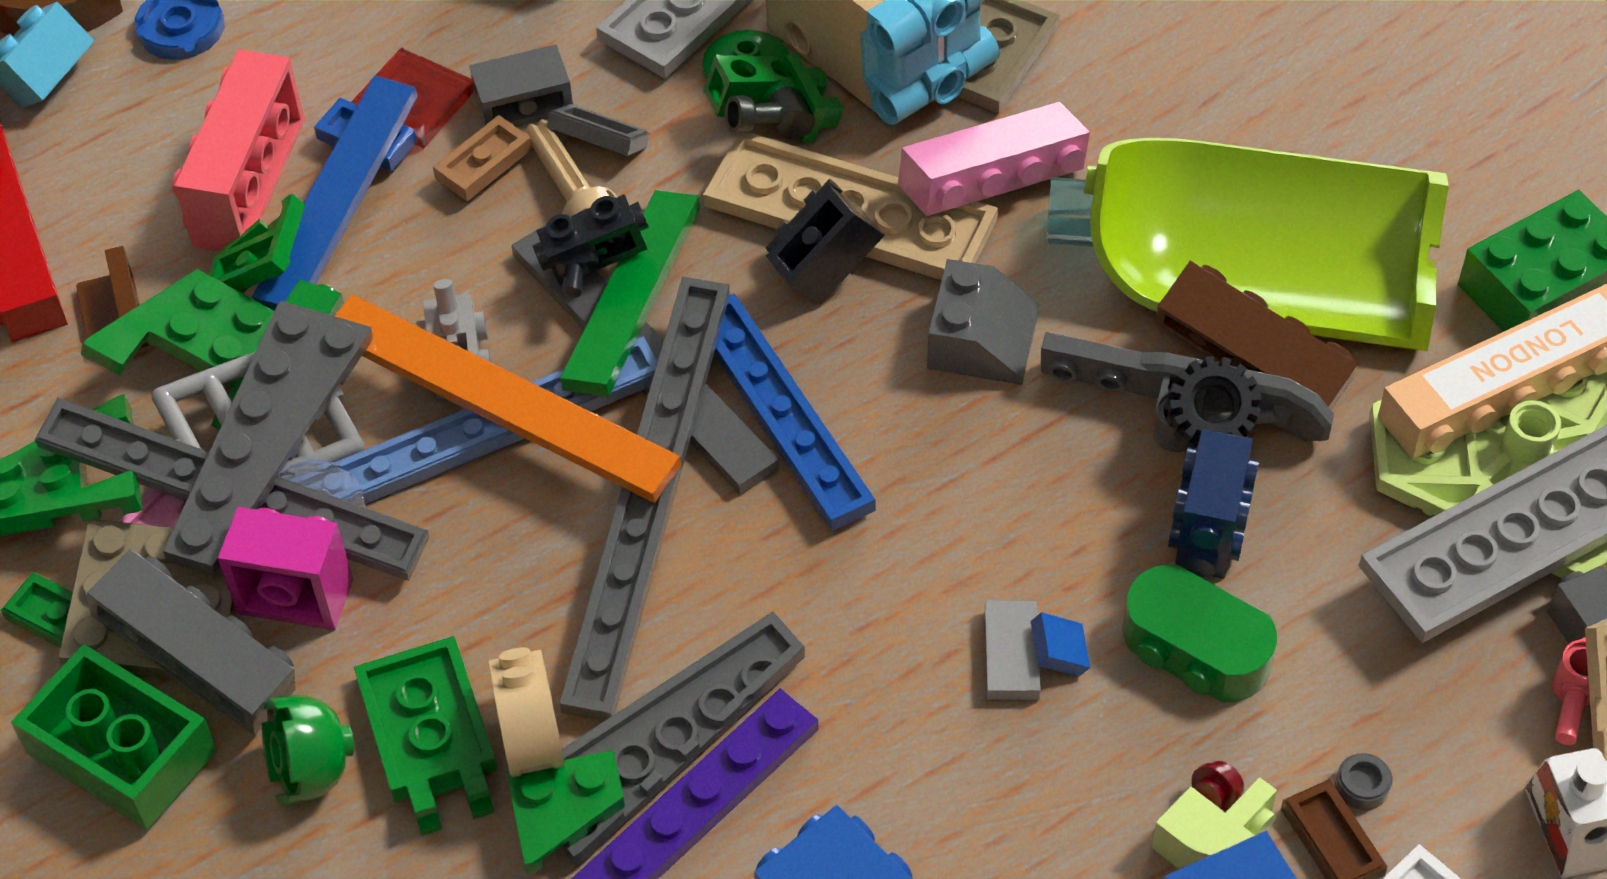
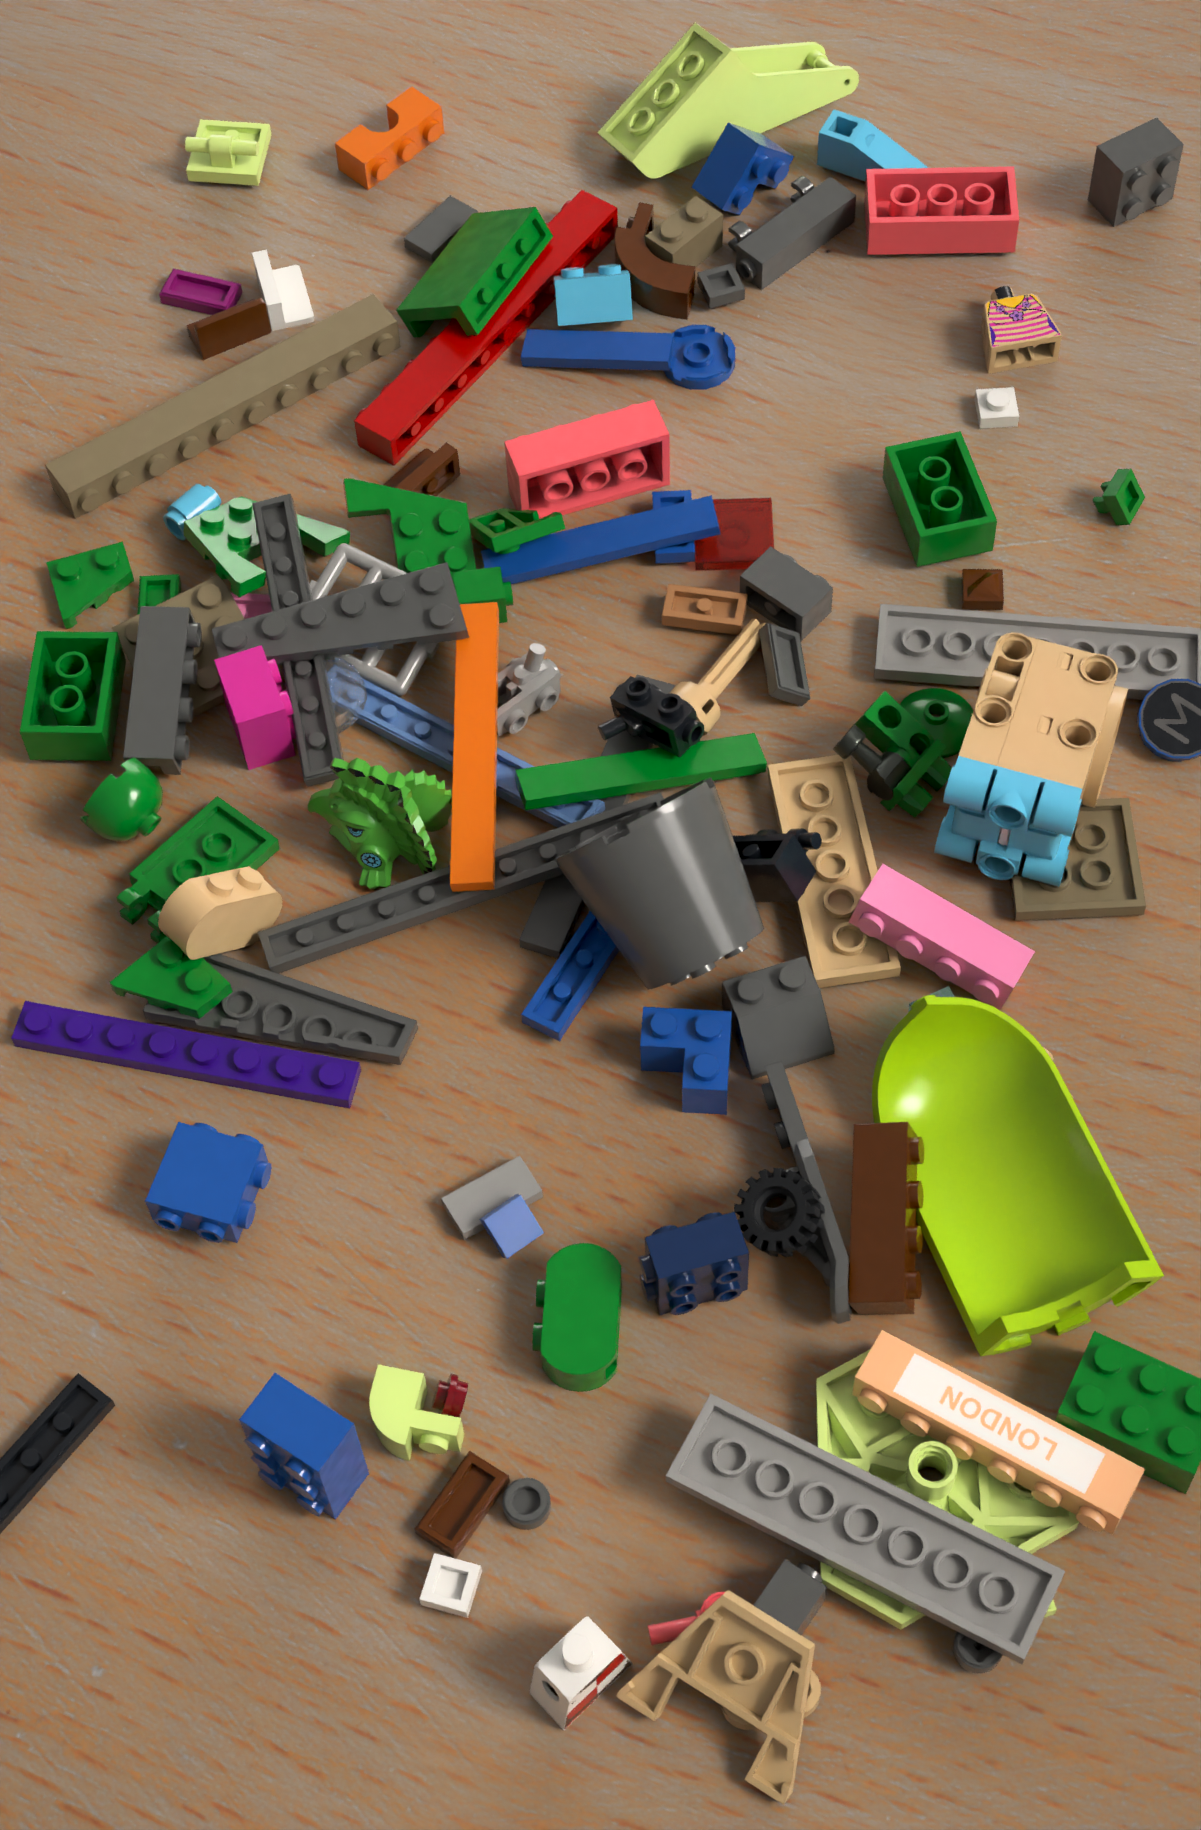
camera: 60 degrees right, 5 degrees up
none -> bright green piece [308,758,452,890]
none -> blue tile [520,329,675,371]
none -> dark grey cone [555,777,764,989]
none -> blue brick [640,1007,732,1115]

